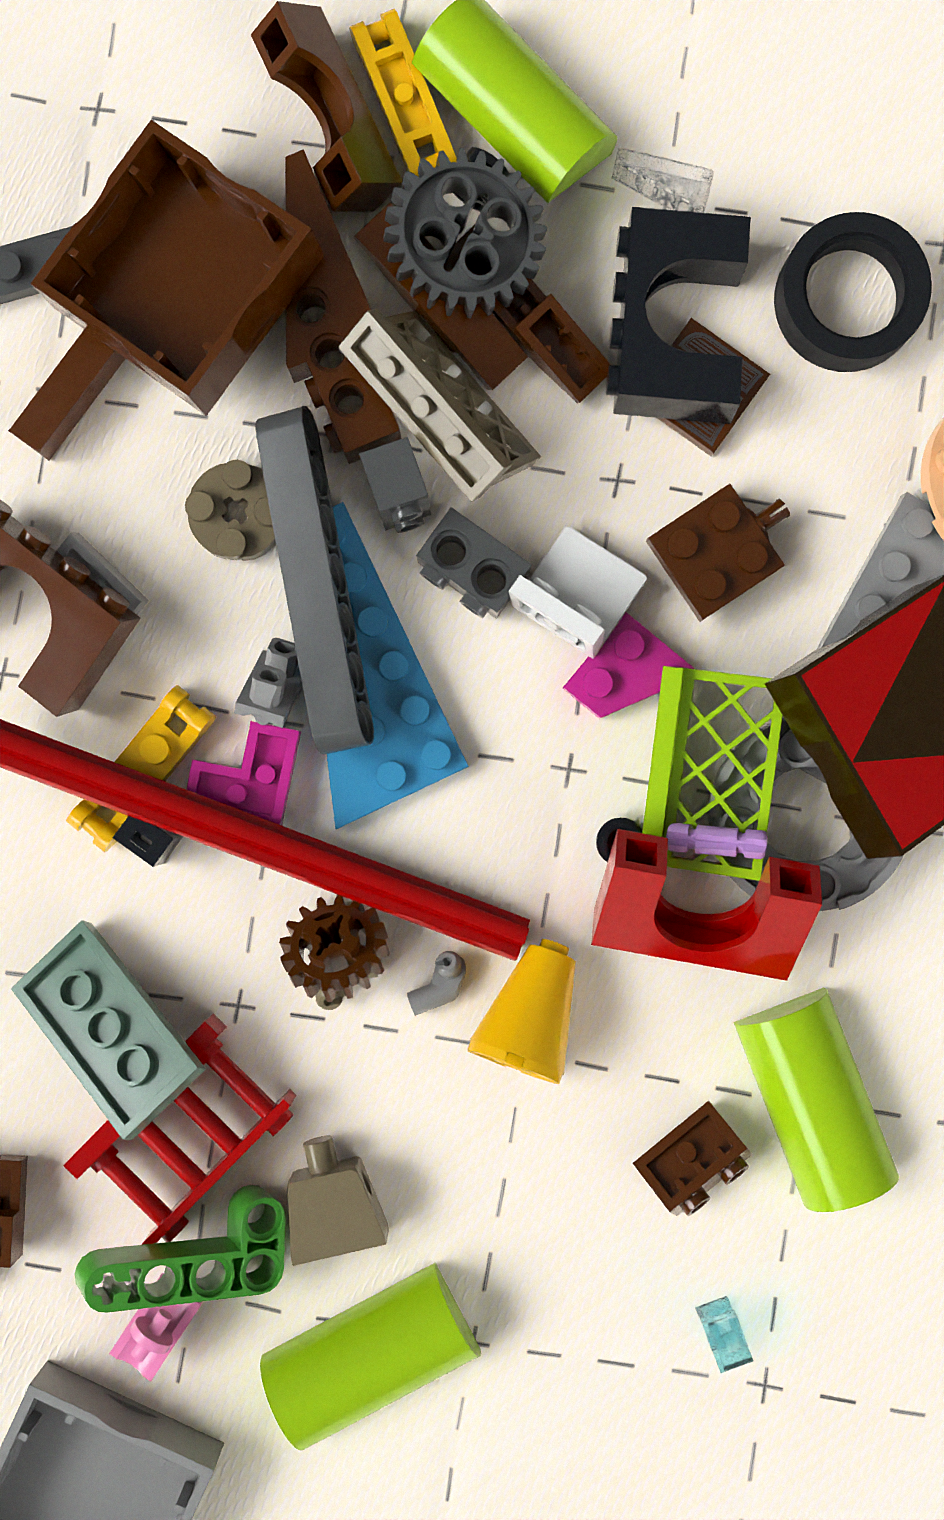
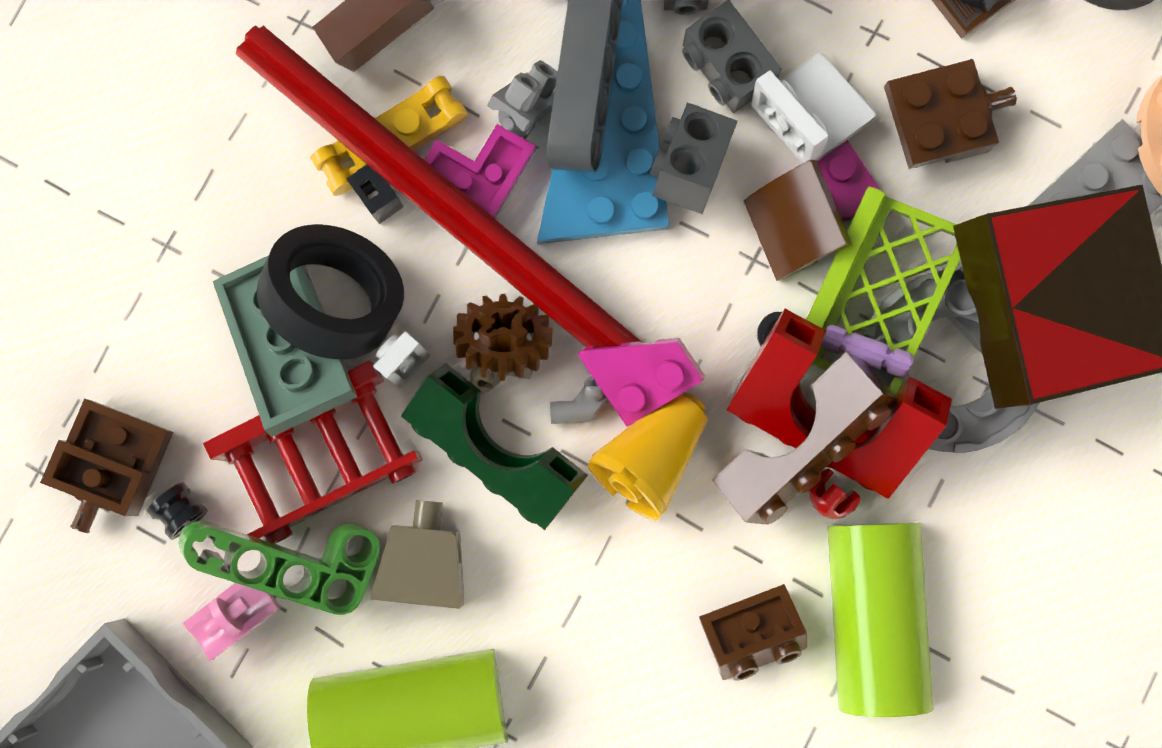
camera: 25 degrees right, 5 degrees down
none -> black wheel [147,482,208,540]
none -> black tyre [257,224,404,359]
none -> white plate [373,331,431,388]
none -> dark green arch [401,363,588,531]
none -> dark pink wing [577,338,705,427]
none -> dark grey brick [650,102,738,215]
none -> arch [712,352,899,525]
none -> reddish brown slope [743,160,852,281]
none -> red arm [808,468,861,519]

